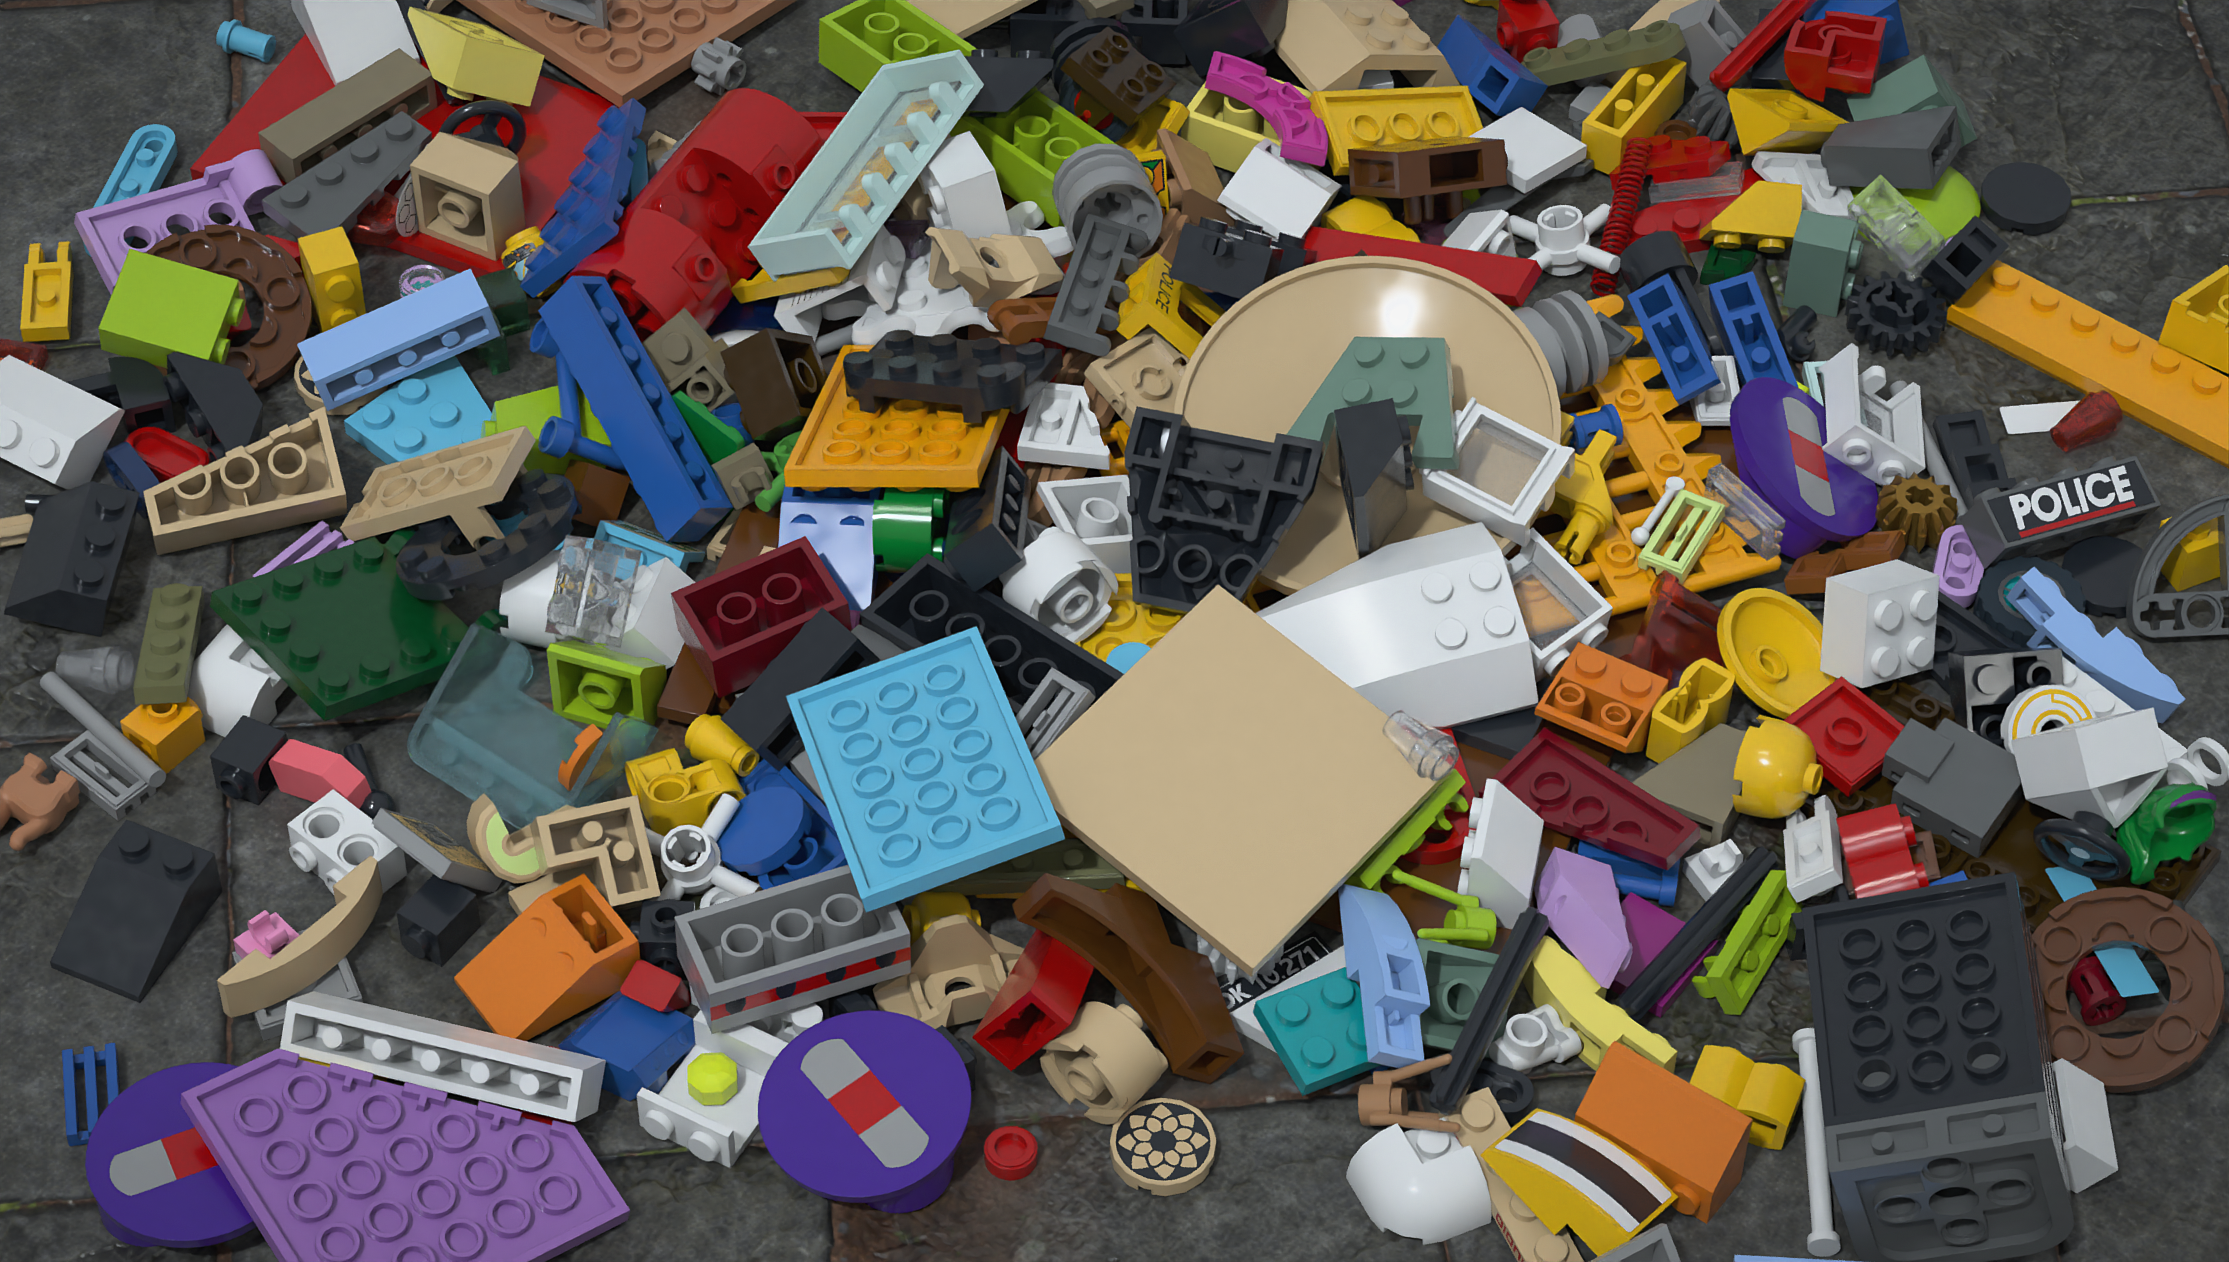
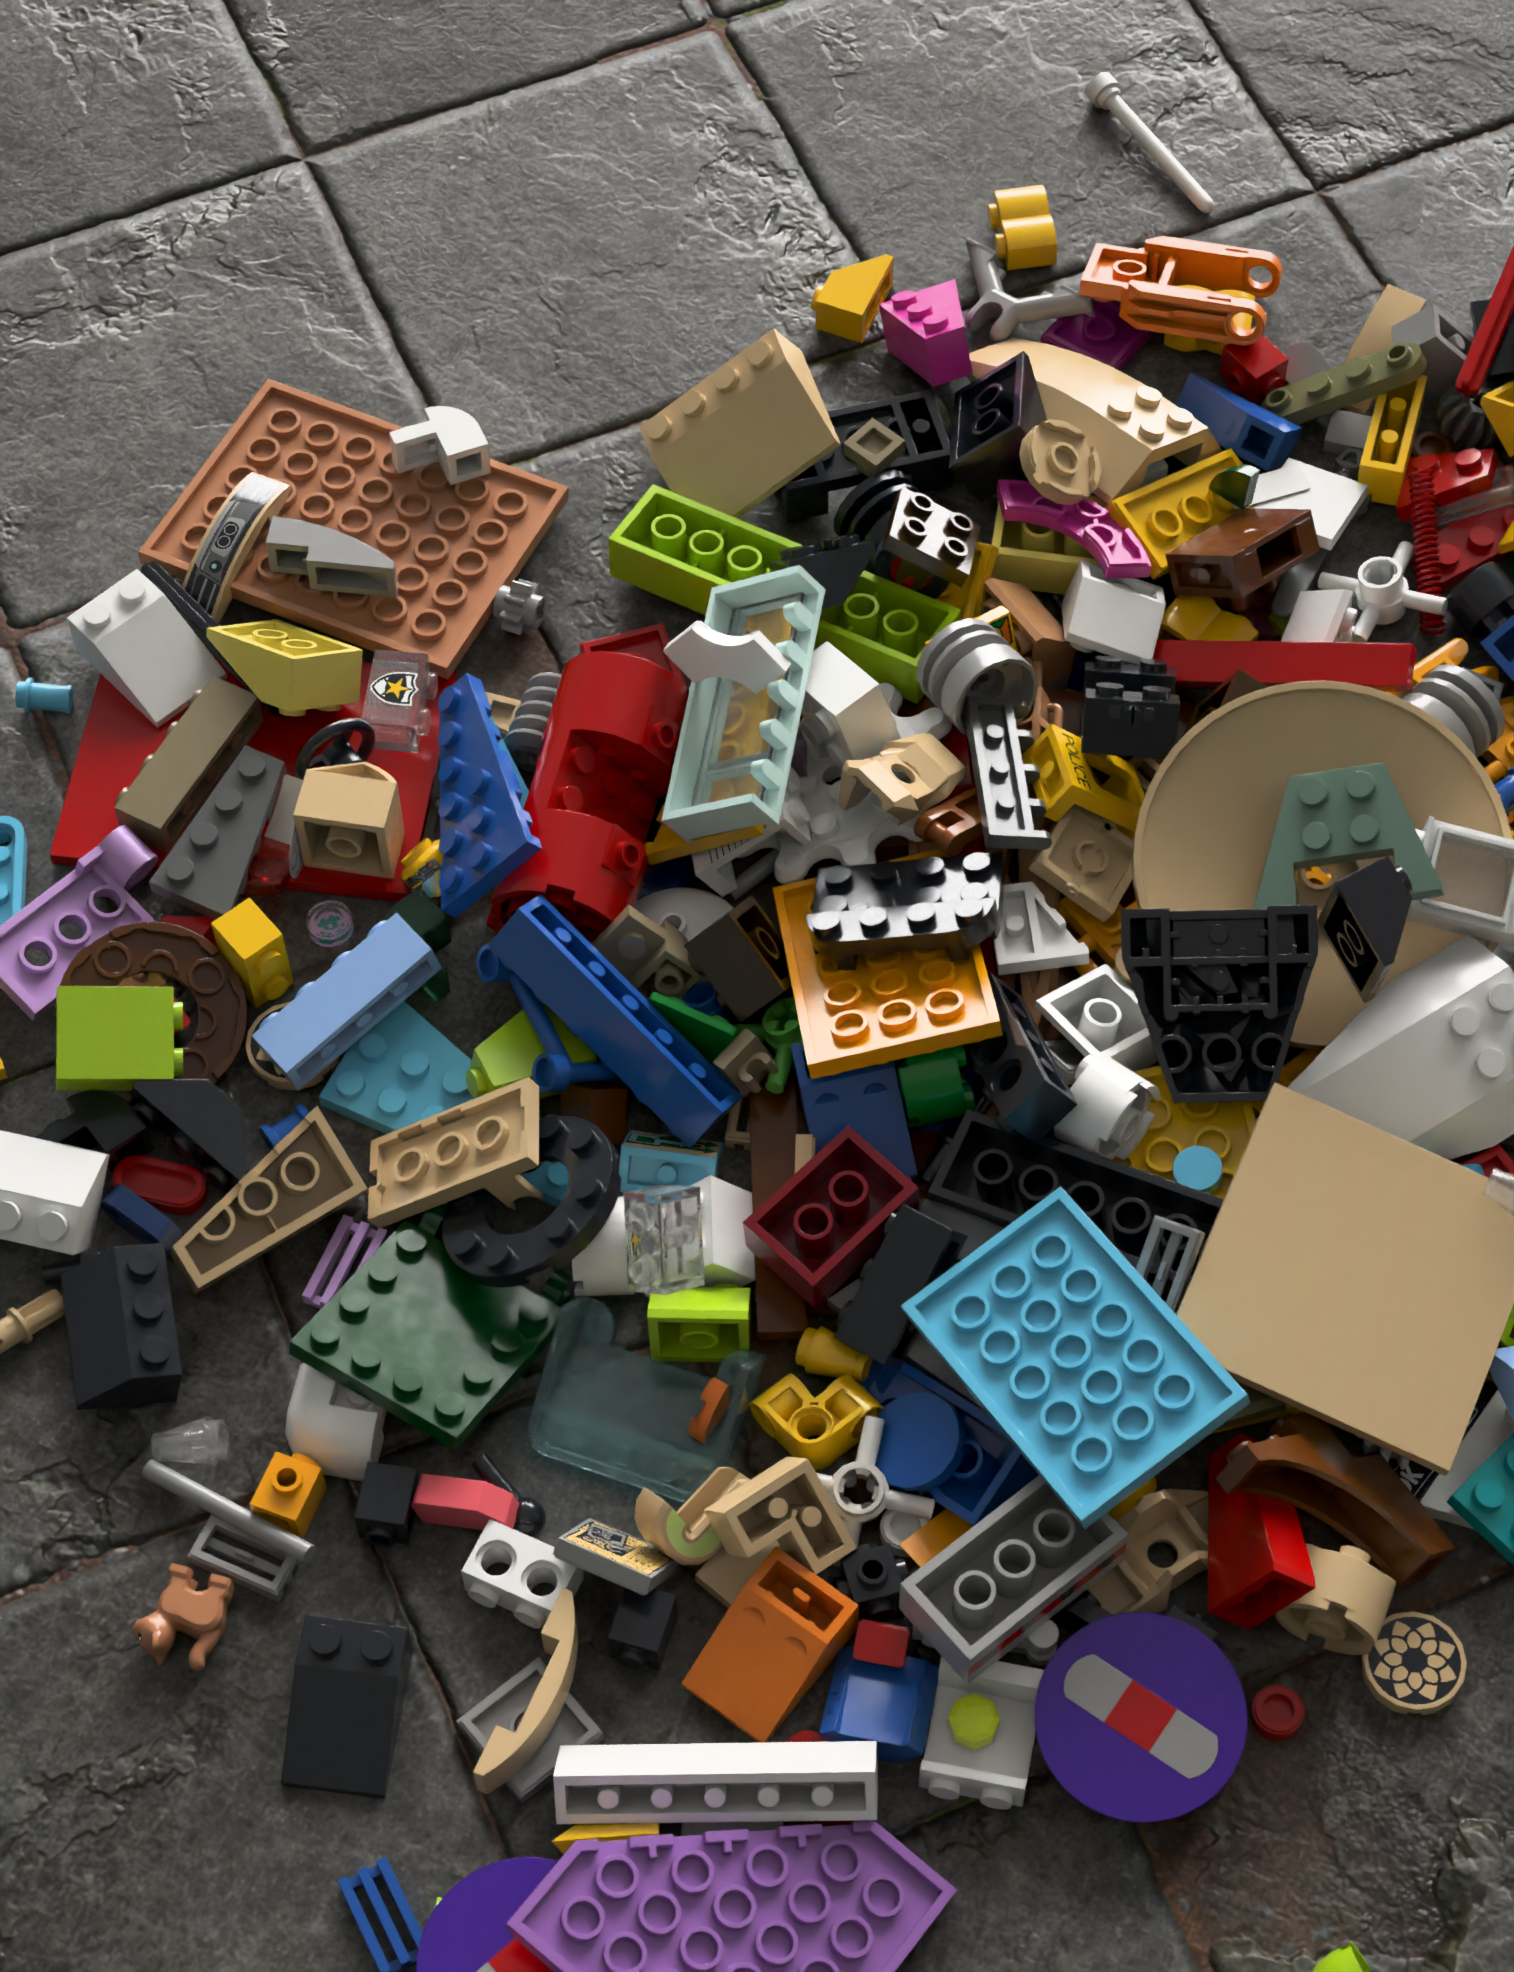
camera: 15 degrees left, 10 degrees up
olive plate [133,583,205,705] -> none
bright pink tile [233,910,299,959] -> none
none -> clear brick [361,649,438,753]
none -> white tile [663,620,791,694]
none -> tan tile [1019,419,1102,505]
none -> dark green tile [1208,464,1260,510]
none -> white sticker [1231,464,1311,509]

